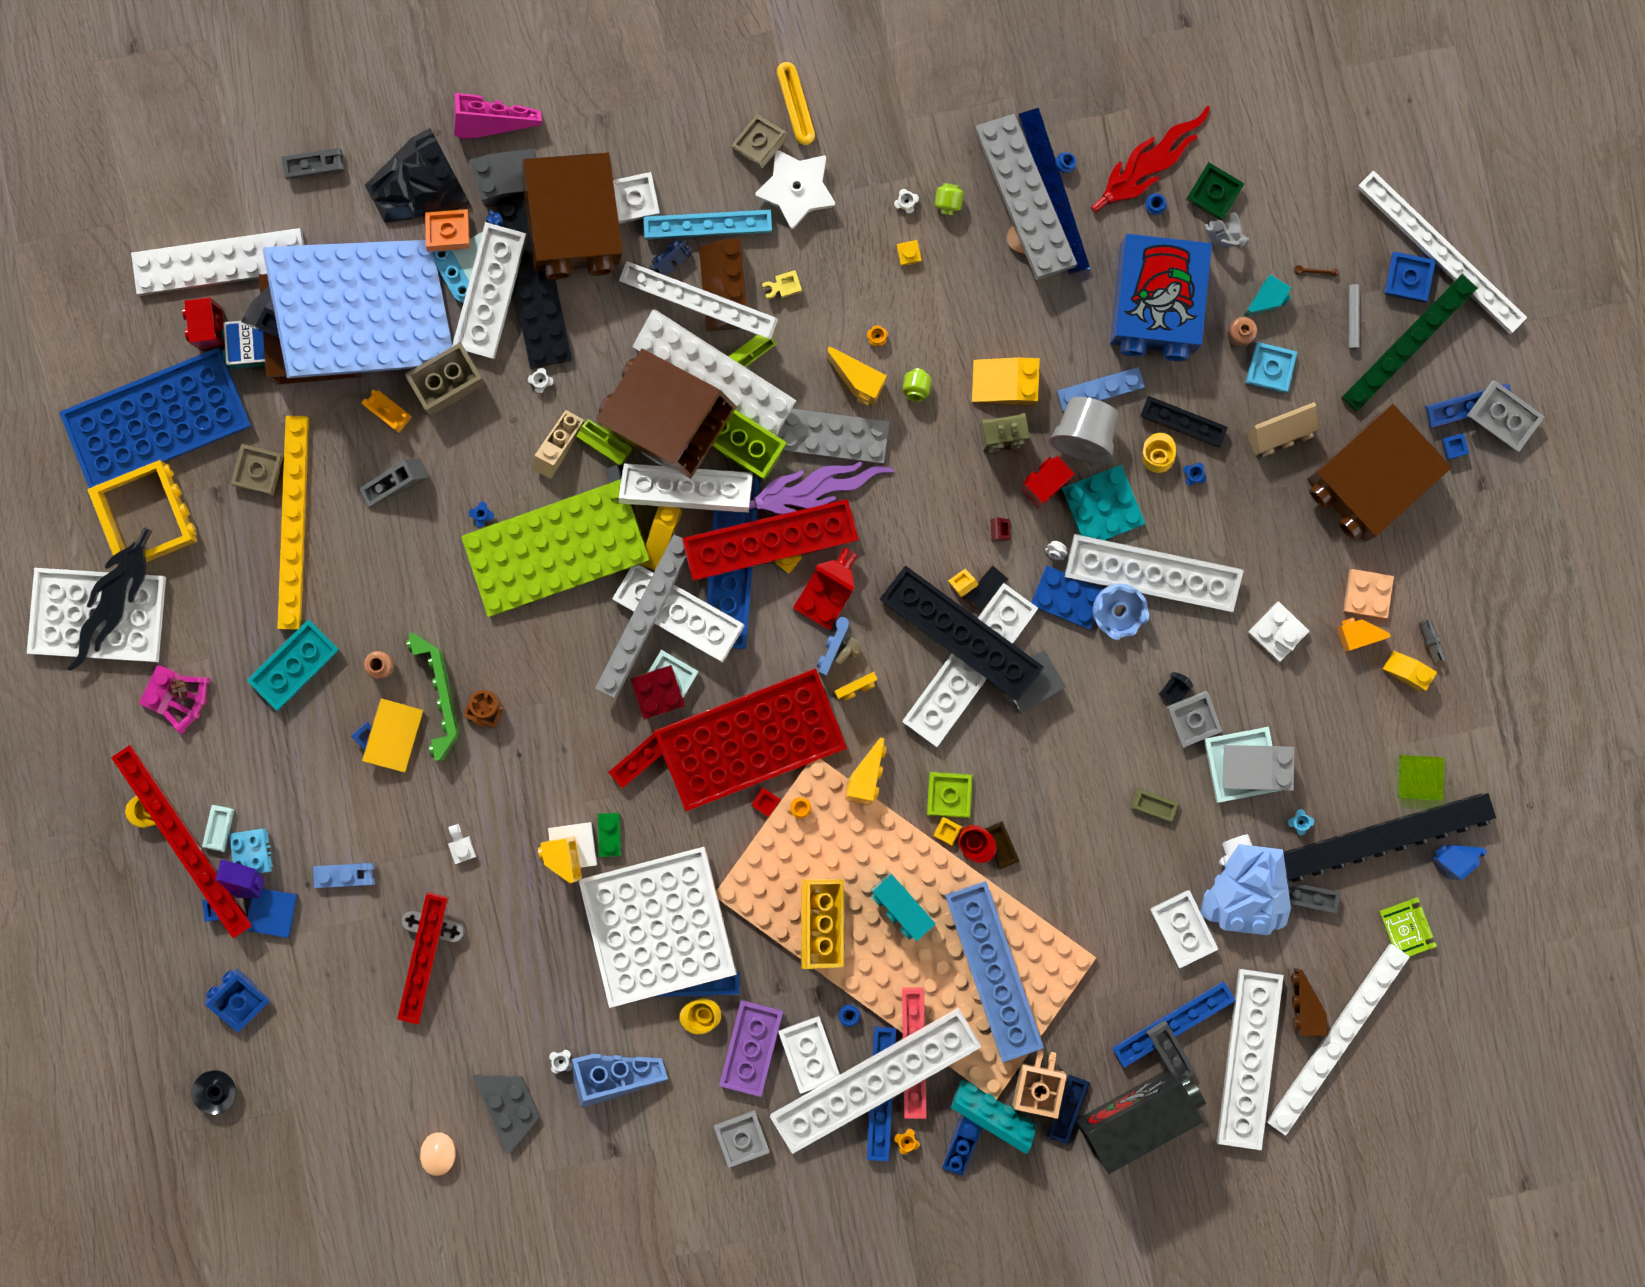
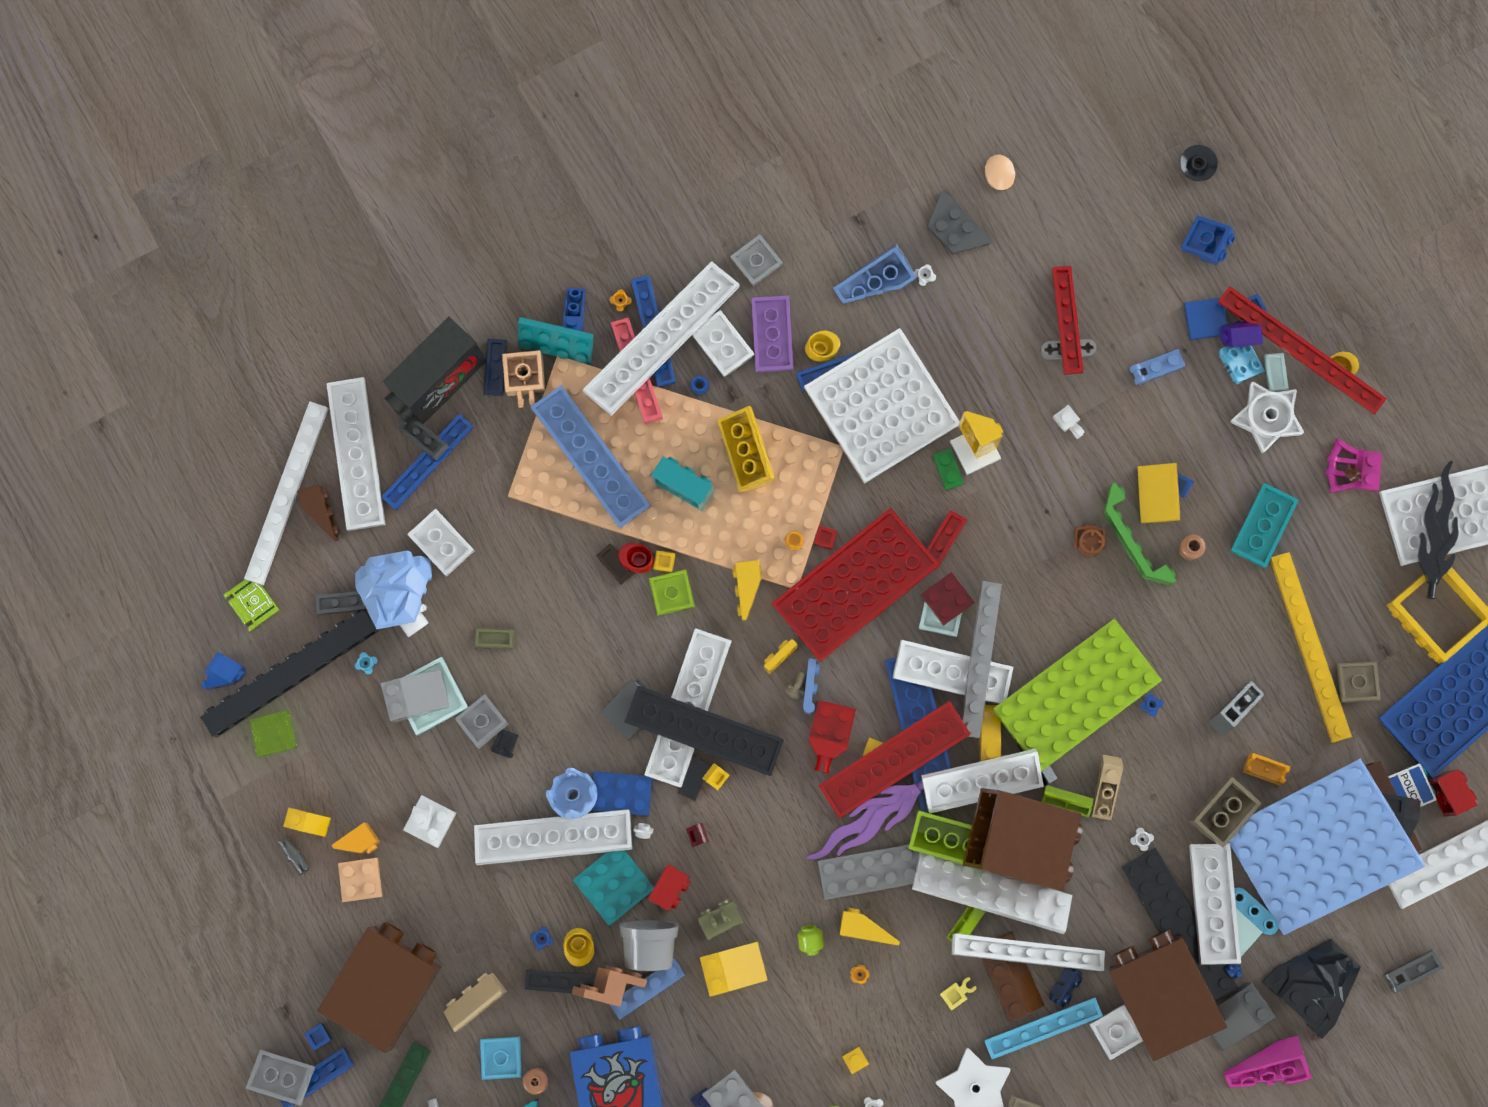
camera: 175 degrees right, 5 degrees down
orange plate [425,209,470,252] -> none
none -> nougat bracket [572,965,647,1007]
none -> white plate [1231,382,1304,453]

